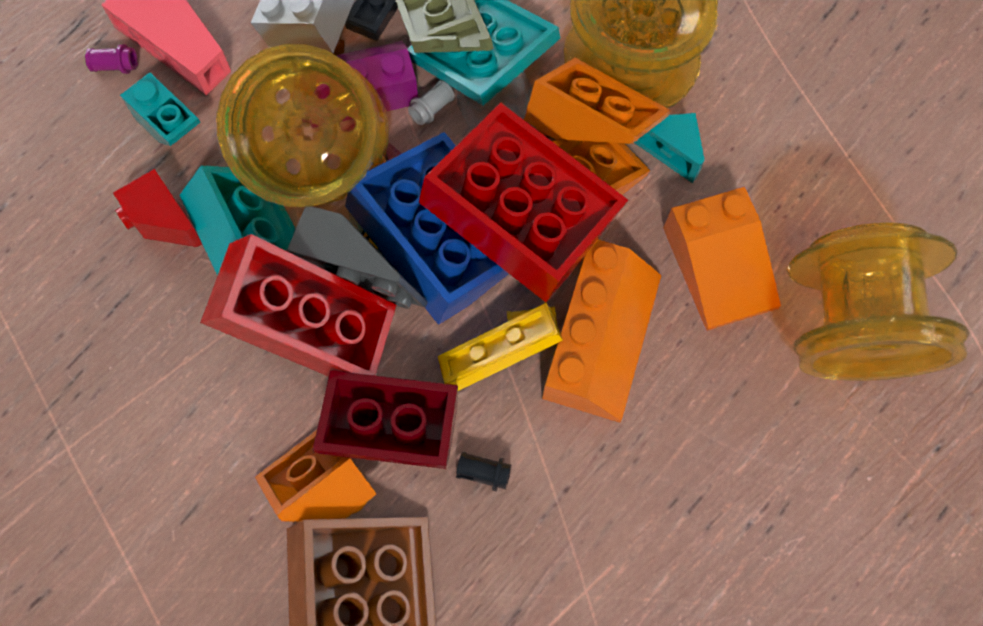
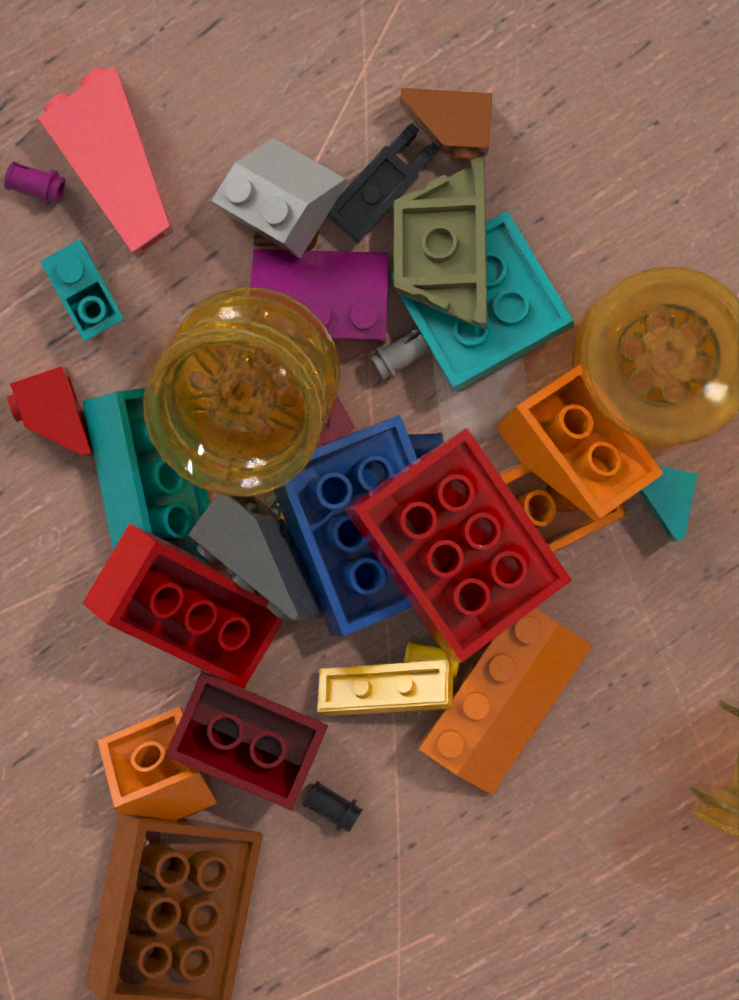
camera: 15 degrees right, 20 degrees up
orange slope [663,187,781,331] -> none

